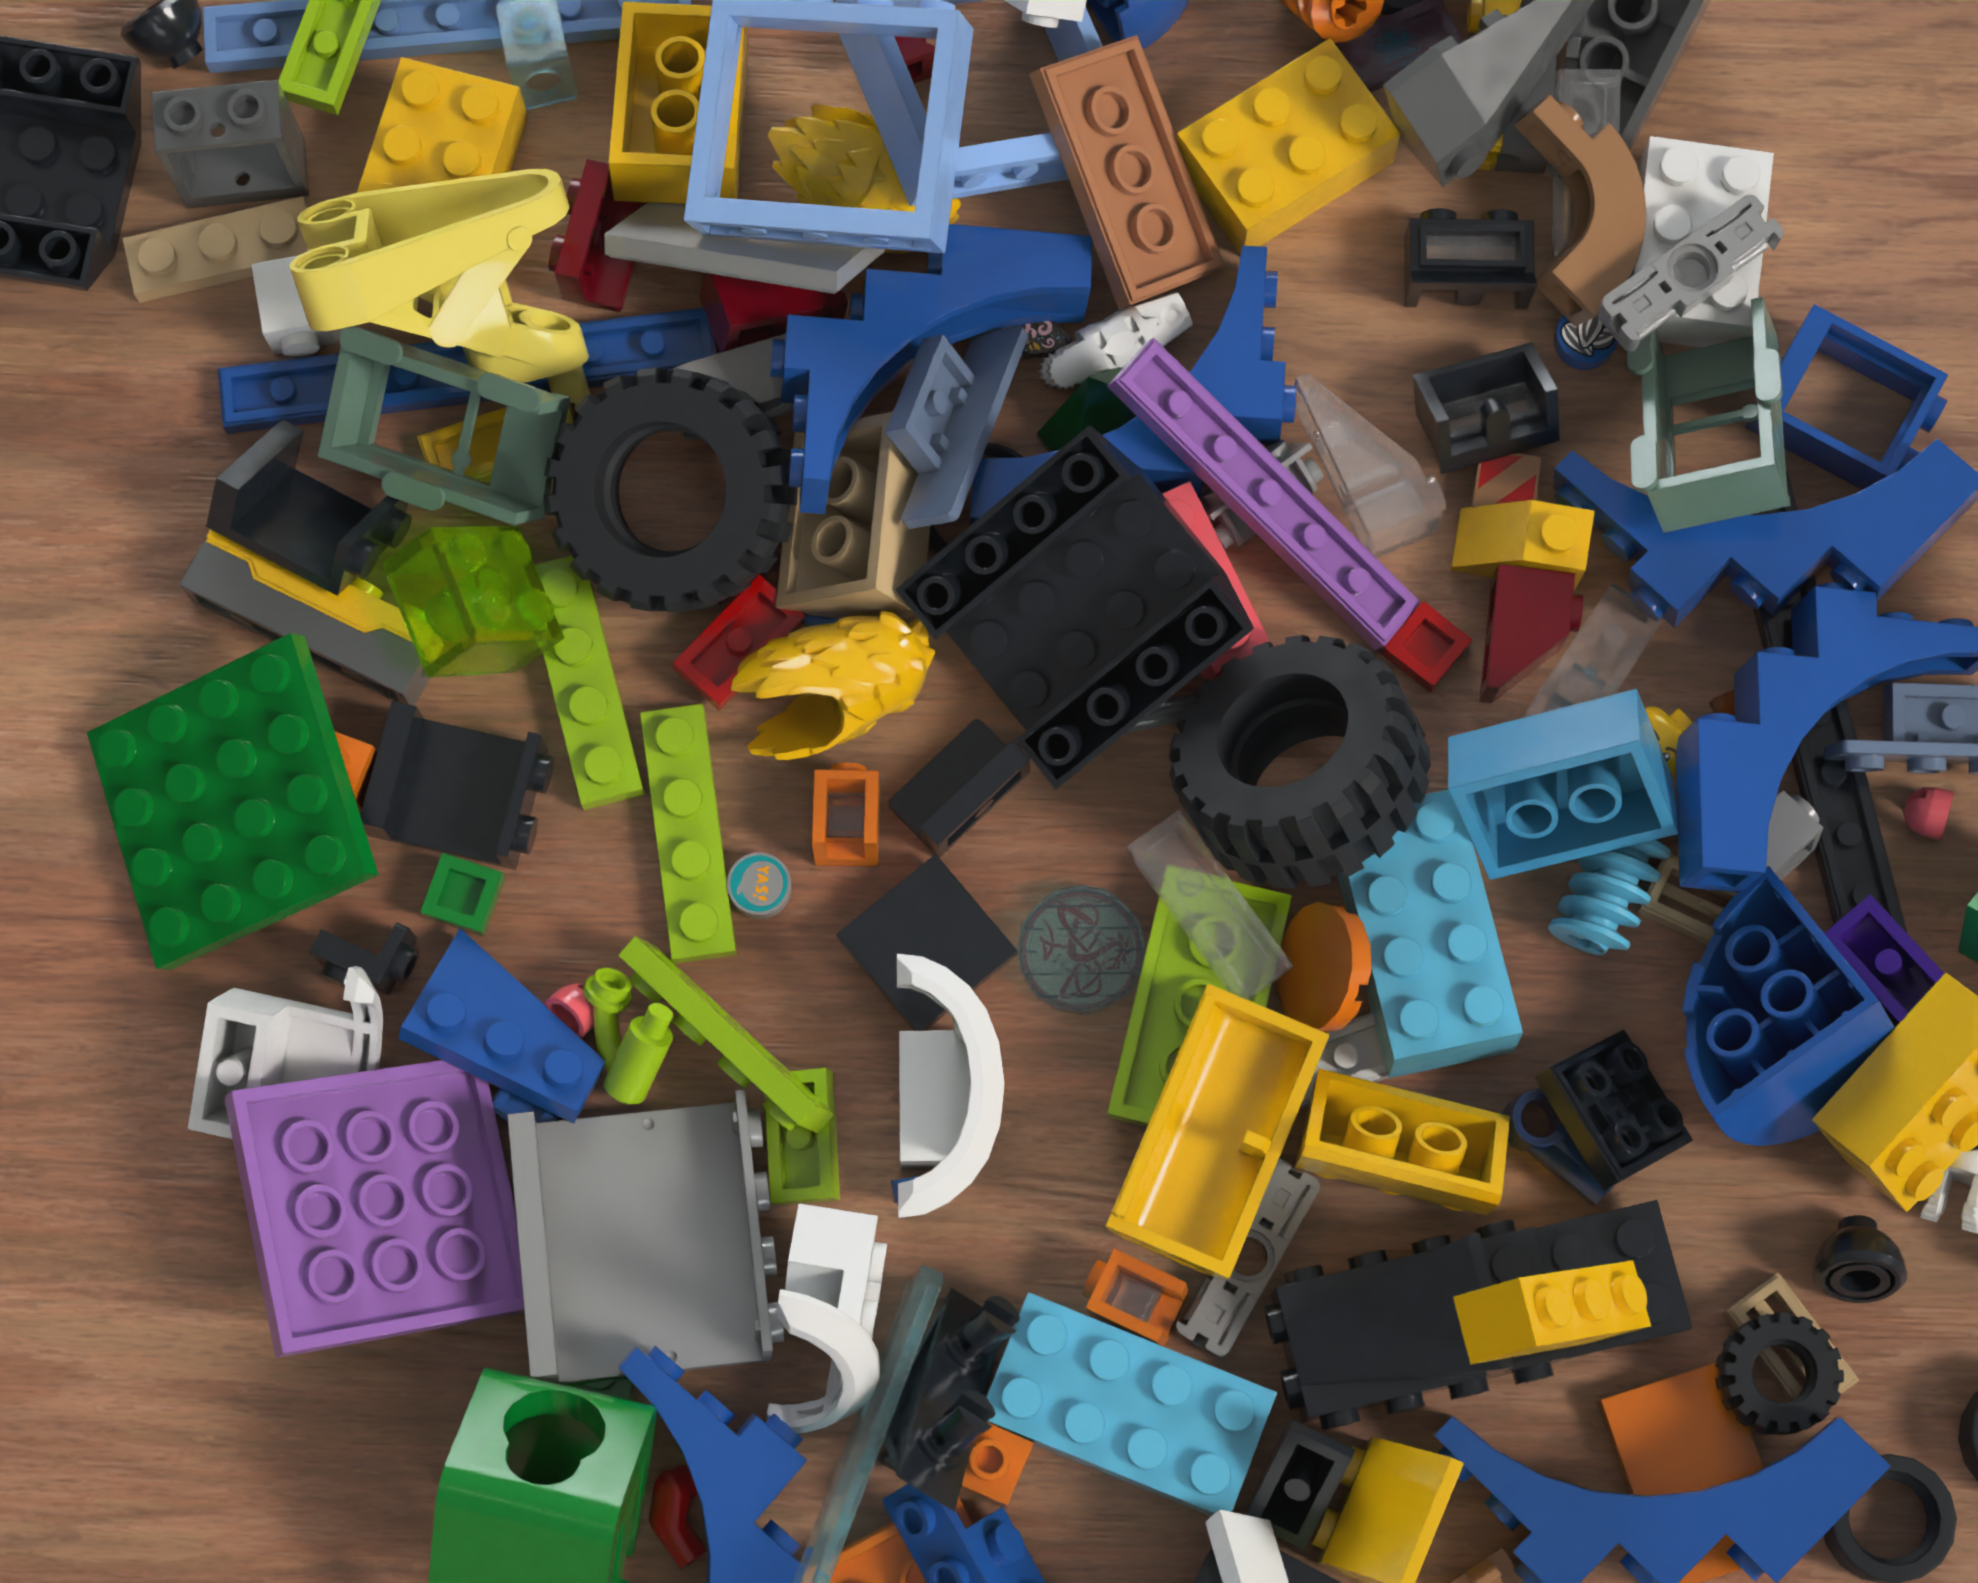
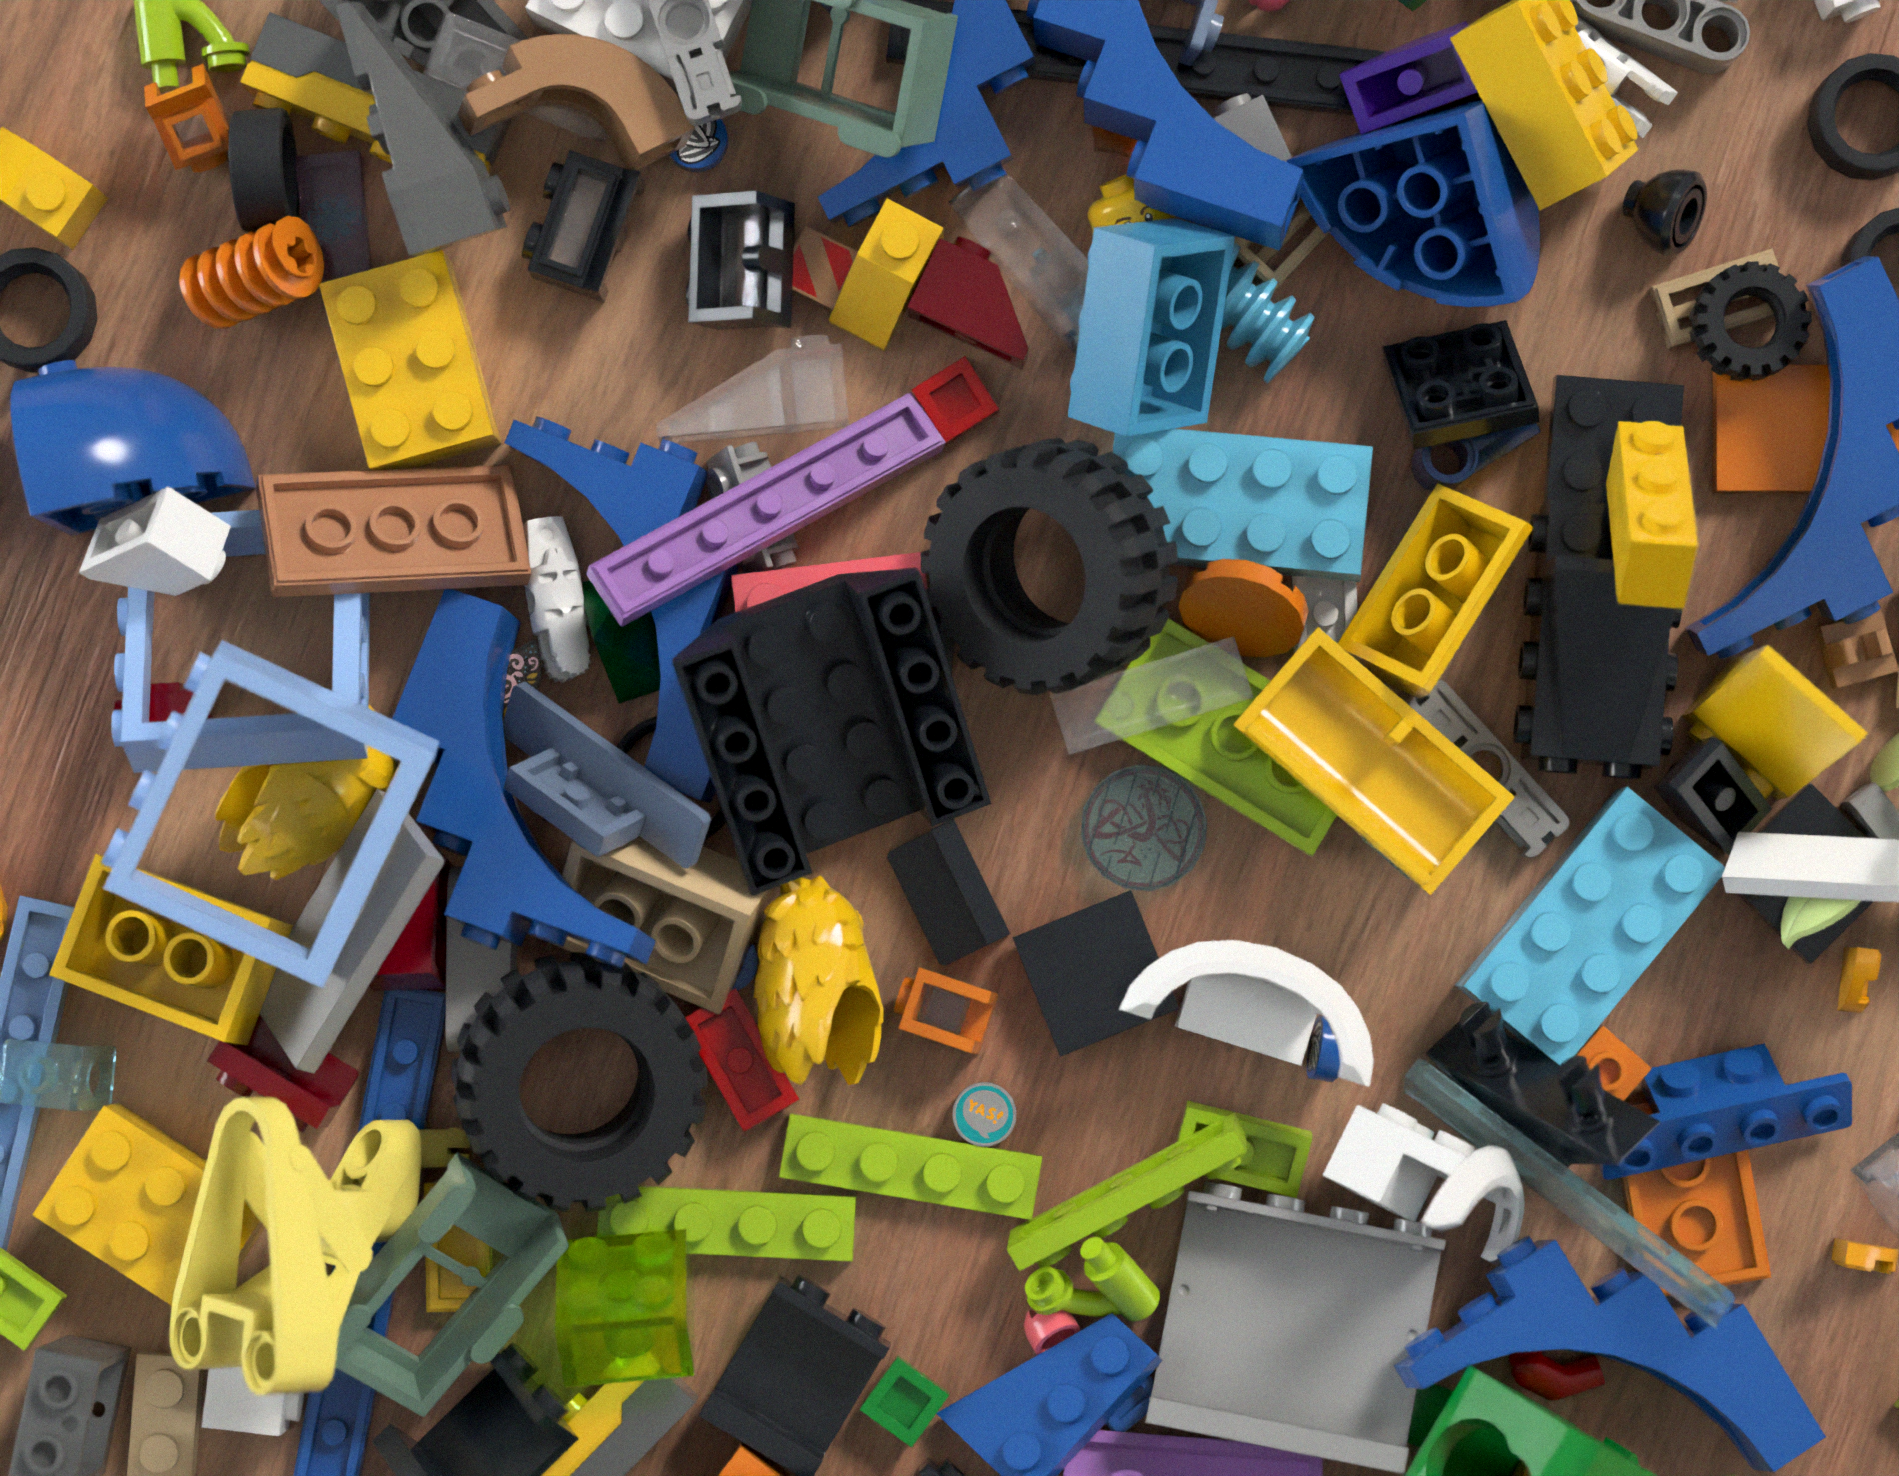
camera: 70 degrees left, 10 degrees up
orange window [1082,1248,1190,1347] -> none

